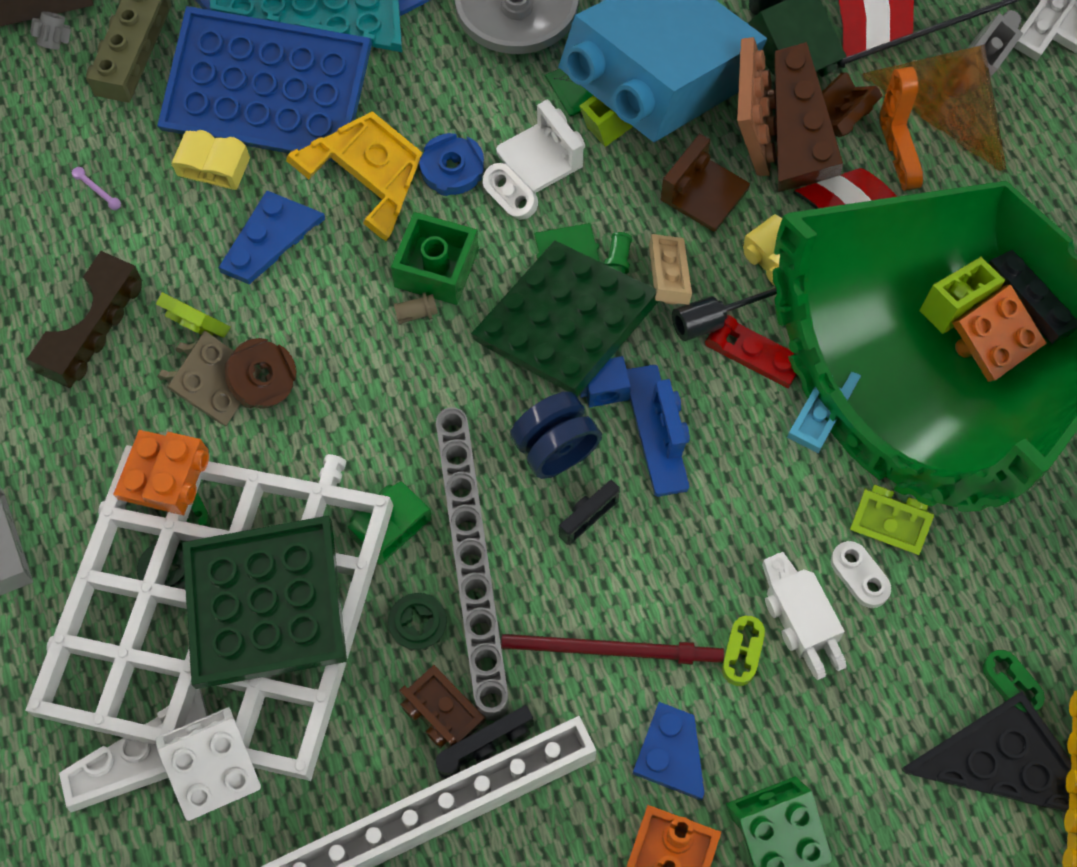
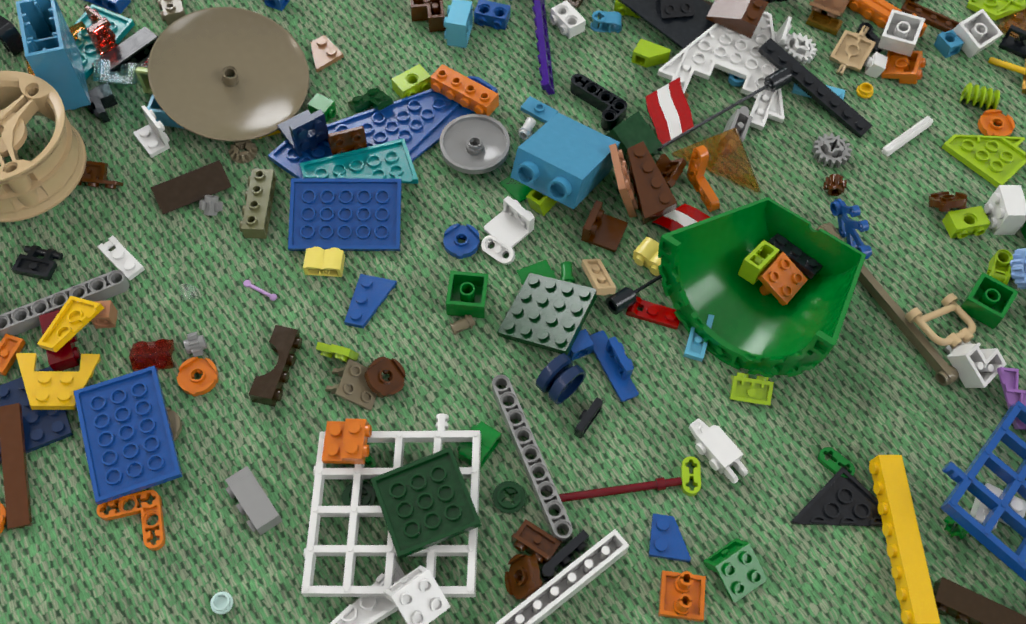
camera: 15 degrees left, 5 degrees down
yellow wing [286,111,423,241] -> none
white plate [831,541,891,608] -> none
none -> reddish brown plate [505,554,542,600]

